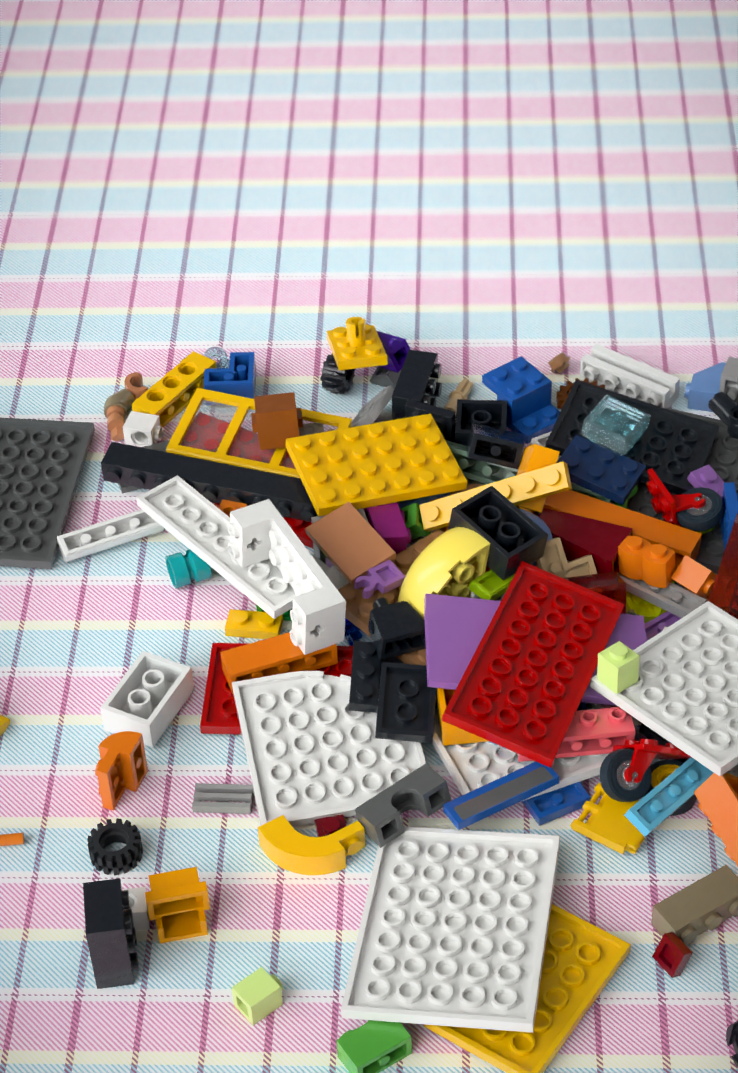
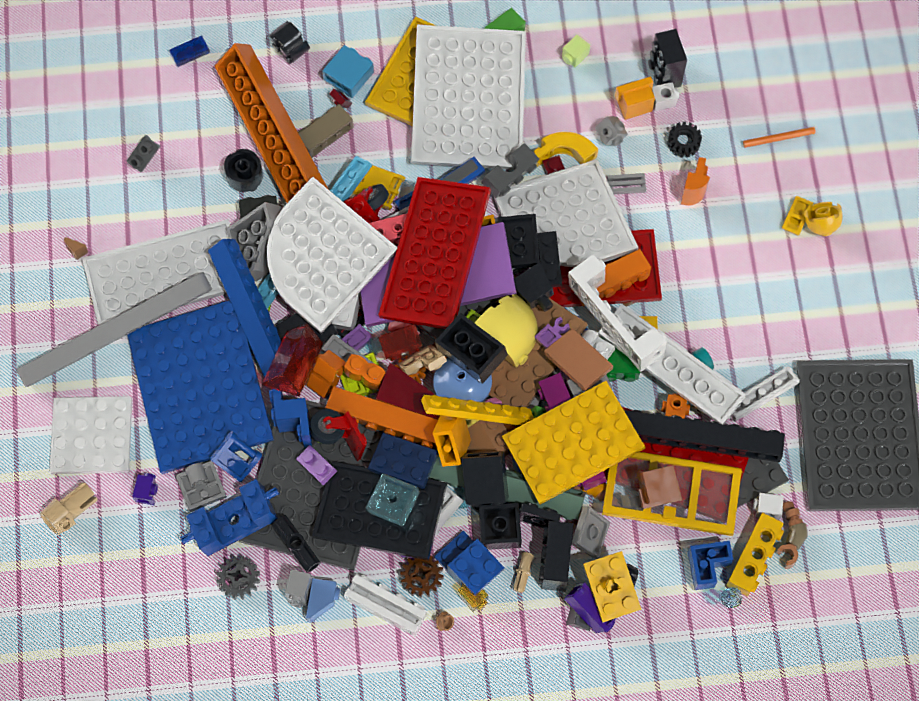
camera: 170 degrees right, 25 degrees up
white brick [100,651,194,748] -> none
yellowish green brick [597,641,640,694] -> none
none -> dark azure brick [322,45,374,98]
none -> light grey brick [595,116,628,146]

